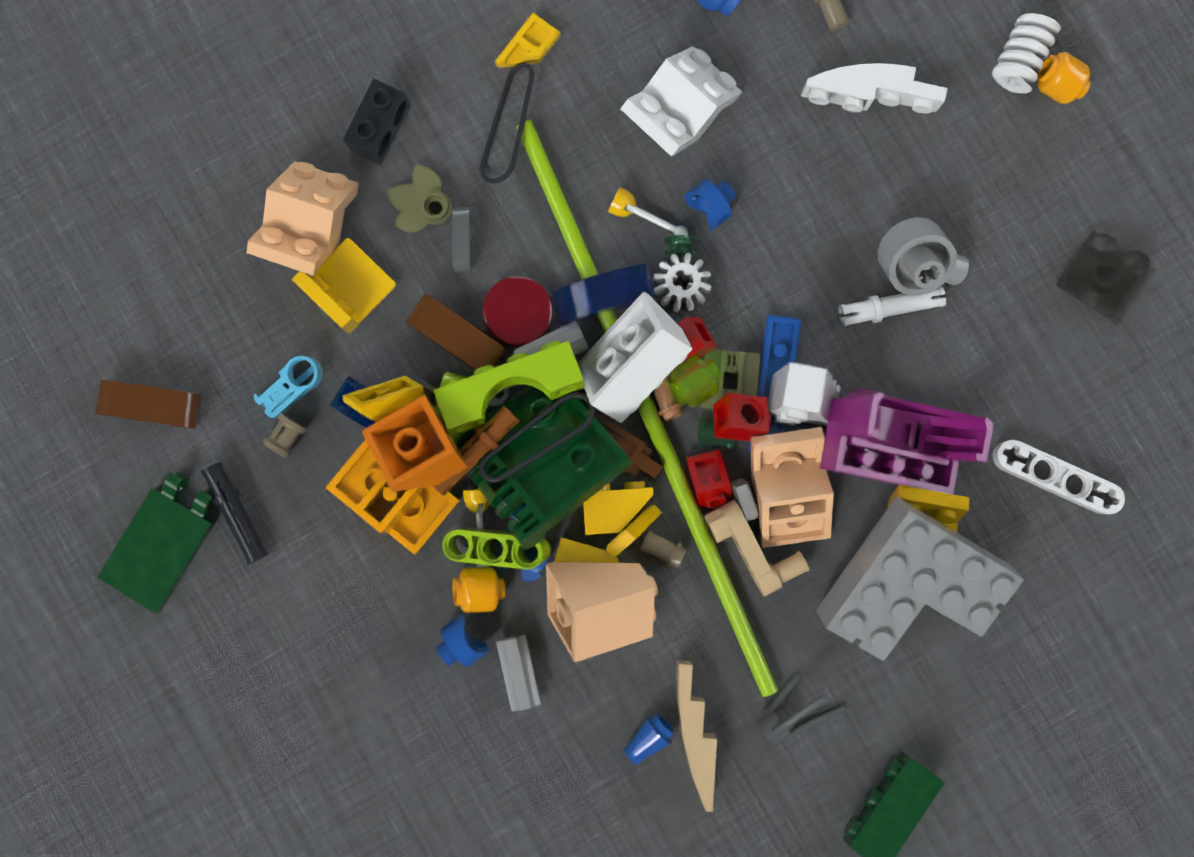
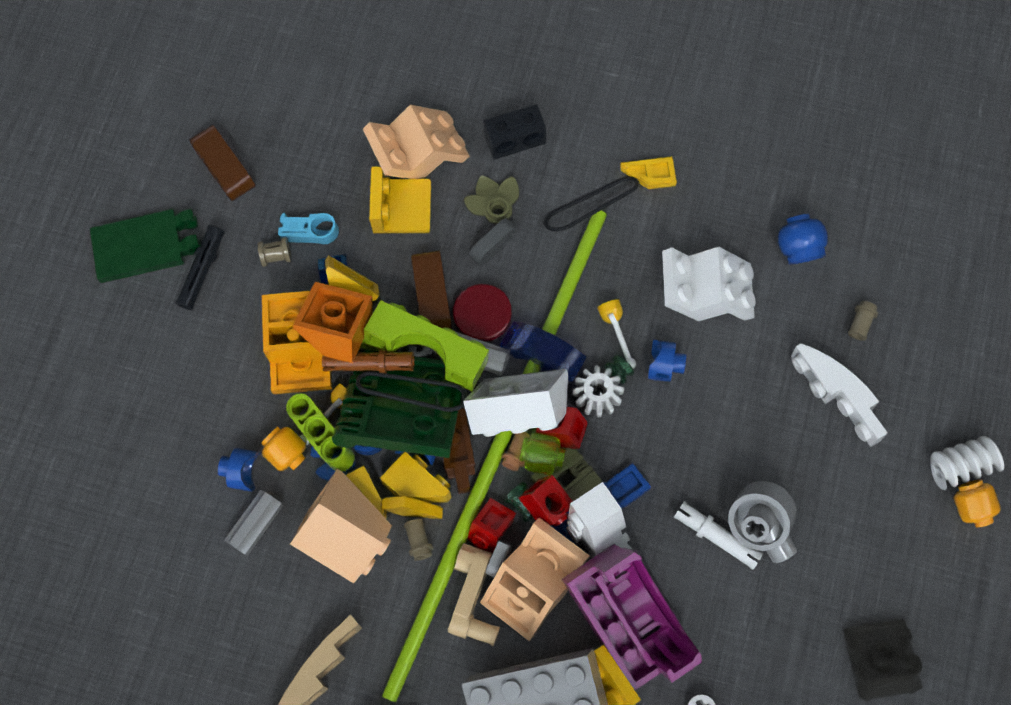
camera: 50 degrees right, 15 degrees down
blue cone [623,713,676,765] -> none

